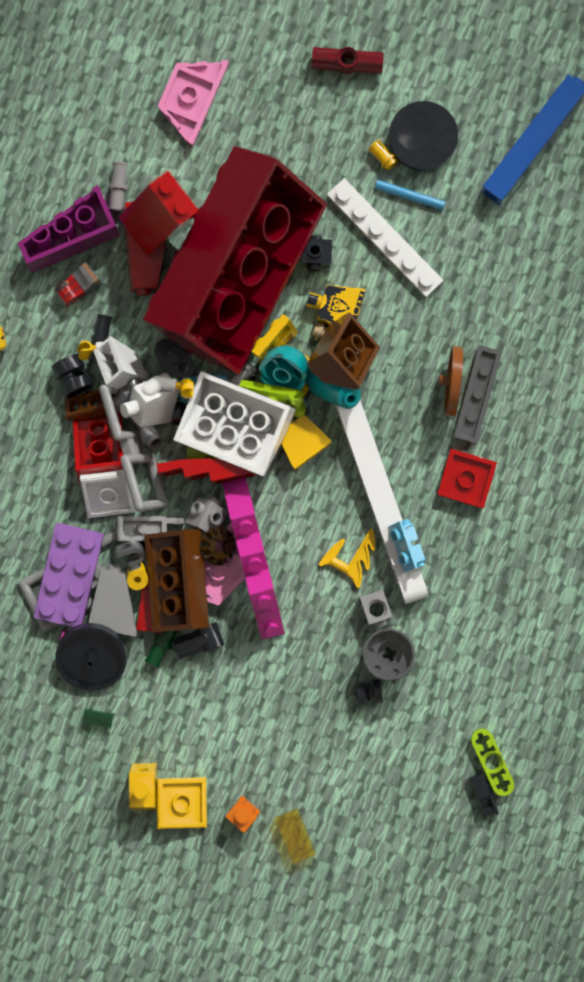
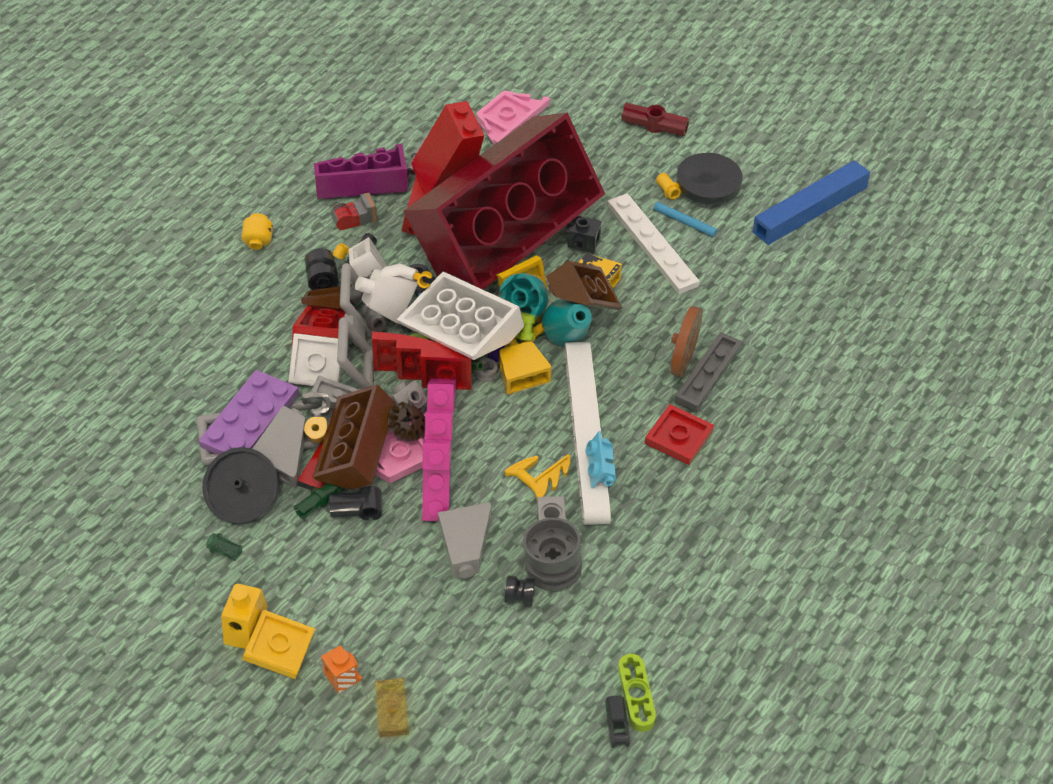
camera: 15 degrees right, 35 degrees down
none -> light grey slope [438,502,491,579]

